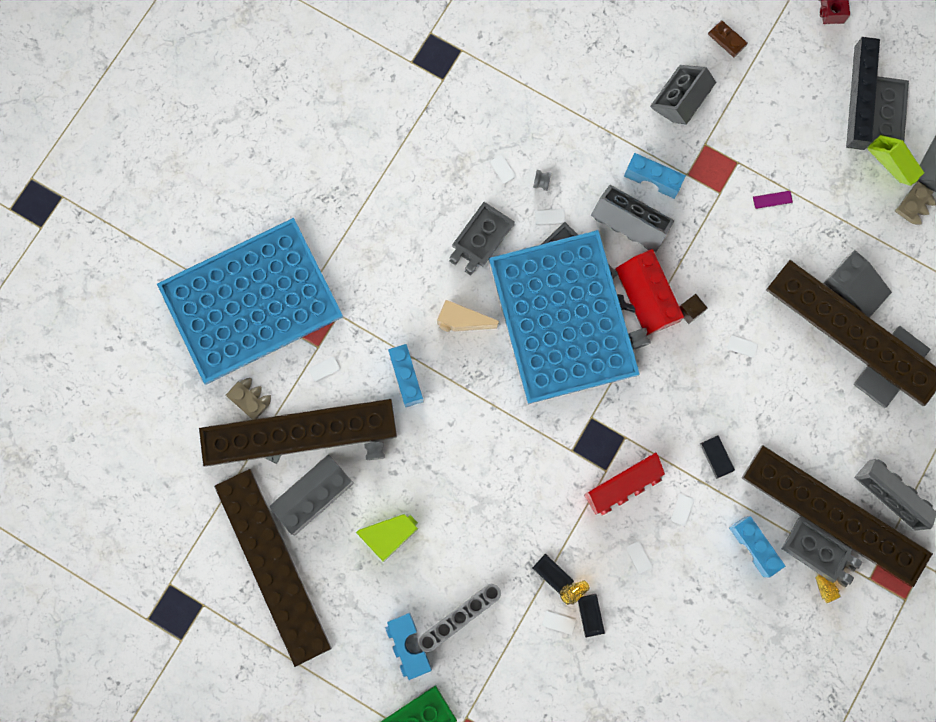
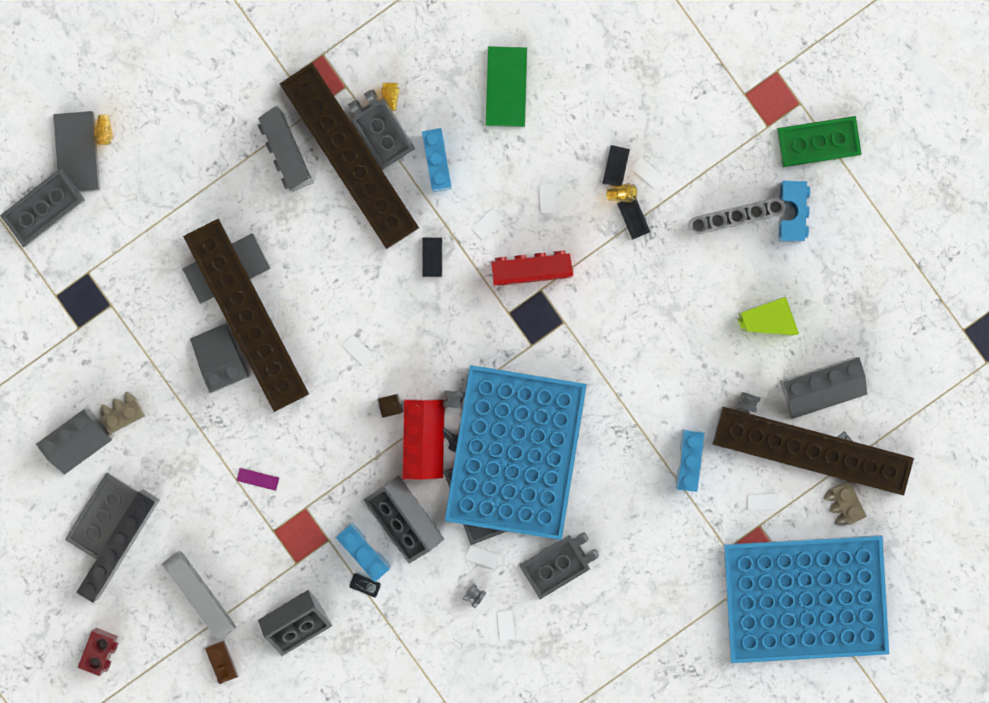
camera: 155 degrees left, 10 degrees up
dark brown plate [214,469,332,667] -> none
tan slope [437,300,499,332] -> none
lime slope [867,135,924,186] -> none
none -> light grey beam [163,551,236,640]
none -> black sticker [349,573,381,598]
none -> green tile [486,46,527,127]

